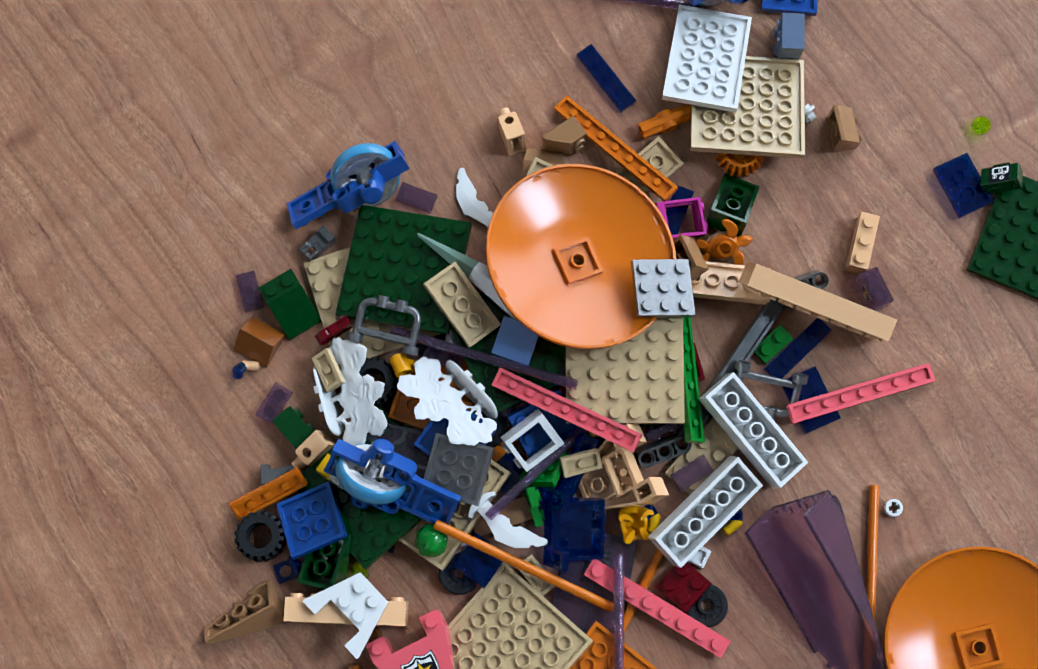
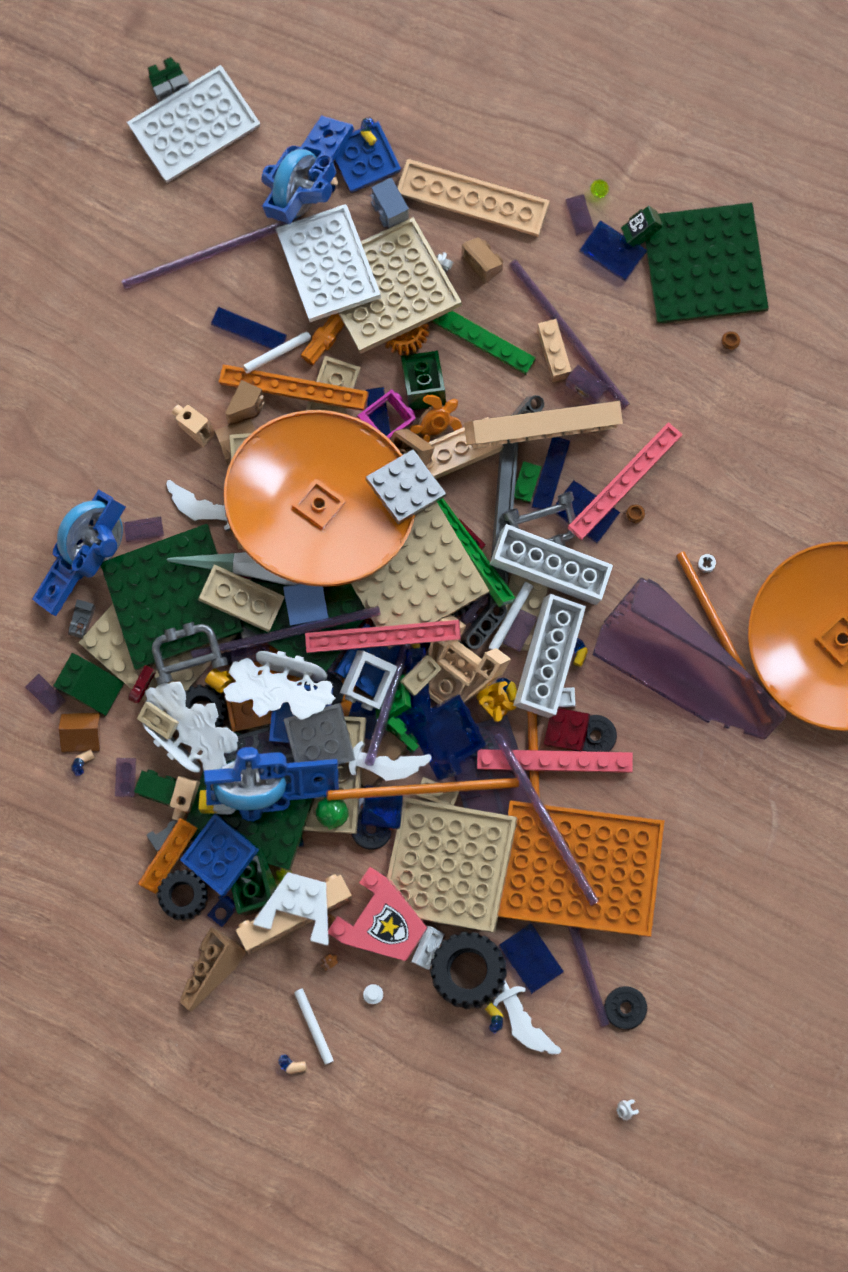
camera: 25 degrees left, 0 degrees up
none -> white piece [243,331,311,374]
none -> light nougat plate [398,159,549,237]
none -> green plate [431,311,536,375]
none -> white piece [488,582,533,650]
none -> clear purple piece [509,259,630,409]
none -> clear purple plate [566,194,594,235]
none -> dark orange plate [626,504,645,523]
none -> dark orange plate [721,331,740,350]

